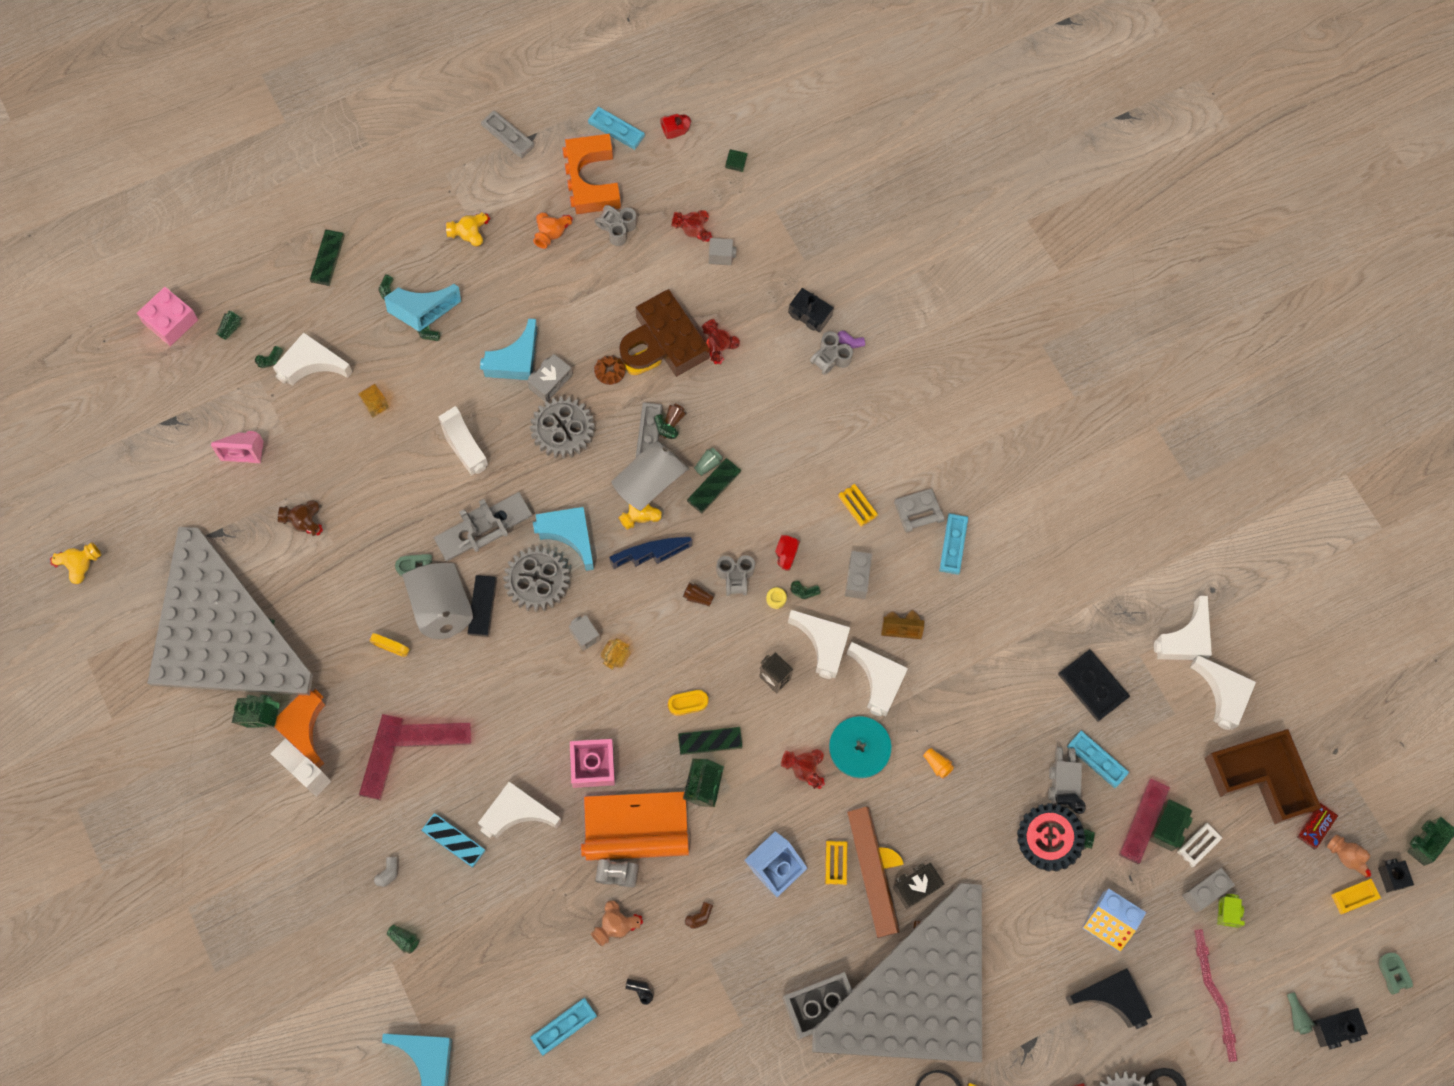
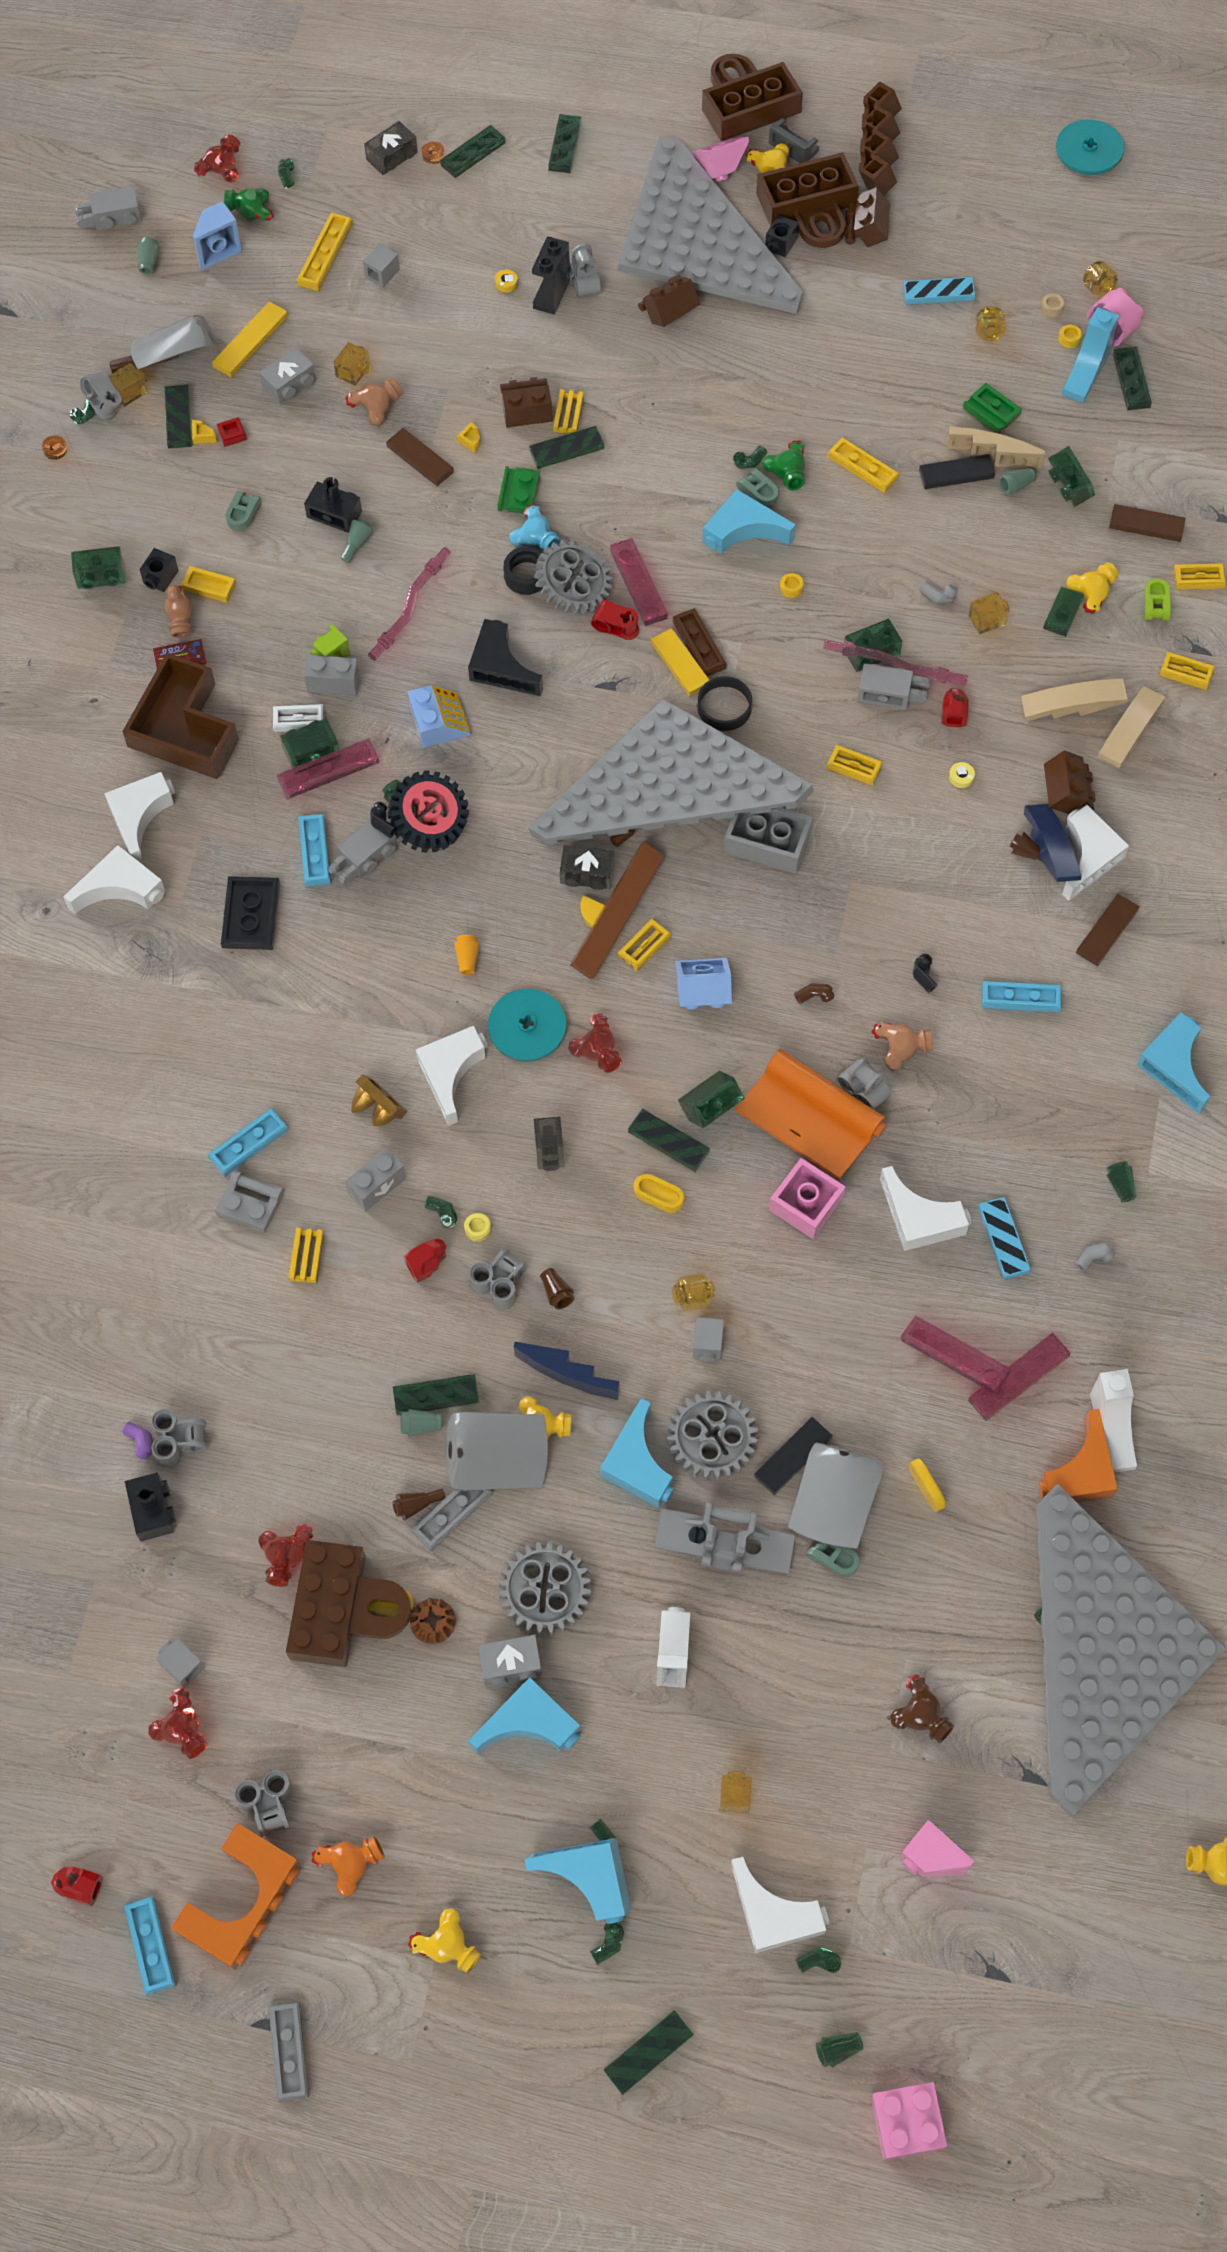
camera: 135 degrees left, 5 degrees down
clear green brick [231,694,280,728] -> none
clear green arm [654,414,679,439] -> none
clear green tile [725,149,748,172] -> none
white arch [788,610,850,679] -> none

